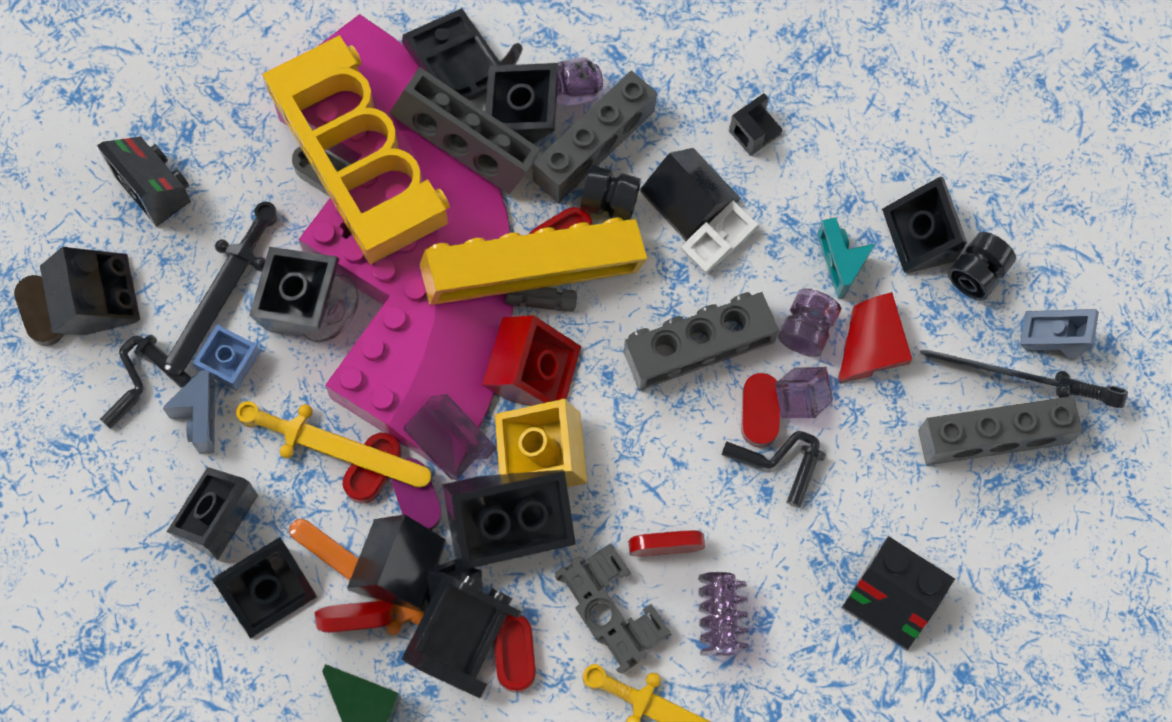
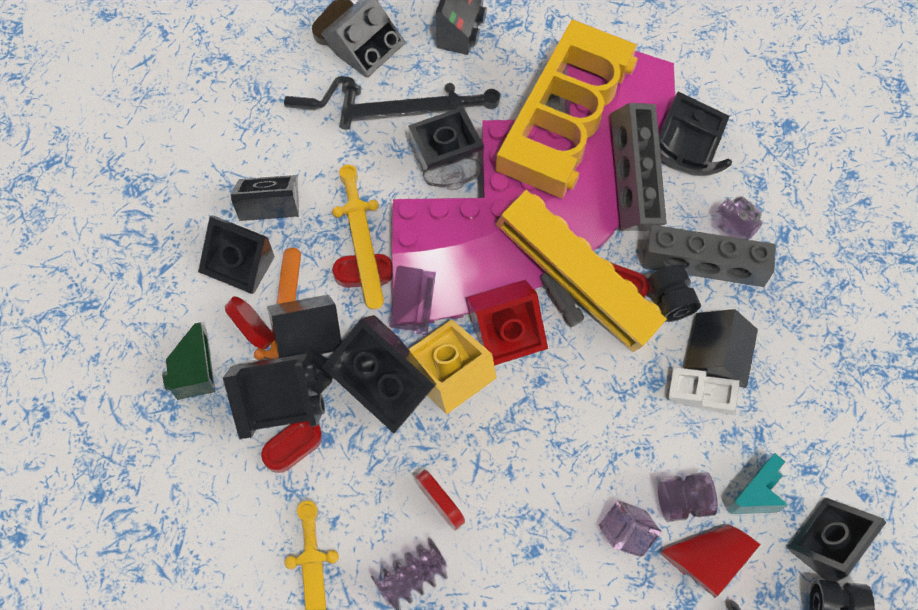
camera: 60 degrees right, 5 degrees down
sand blue slope [163,370,216,454] -> none
medium blue piece [193,324,260,391] -> none
magenta tile [391,458,442,531] -> none
black slope [485,63,559,144] -> none
dark grey piece [555,543,672,673] -> none
dark grey brick [623,292,779,391] -> none
black piece [721,431,826,508] -> none
black panel [729,93,782,156] -> none
red tile [741,373,781,447] -> none

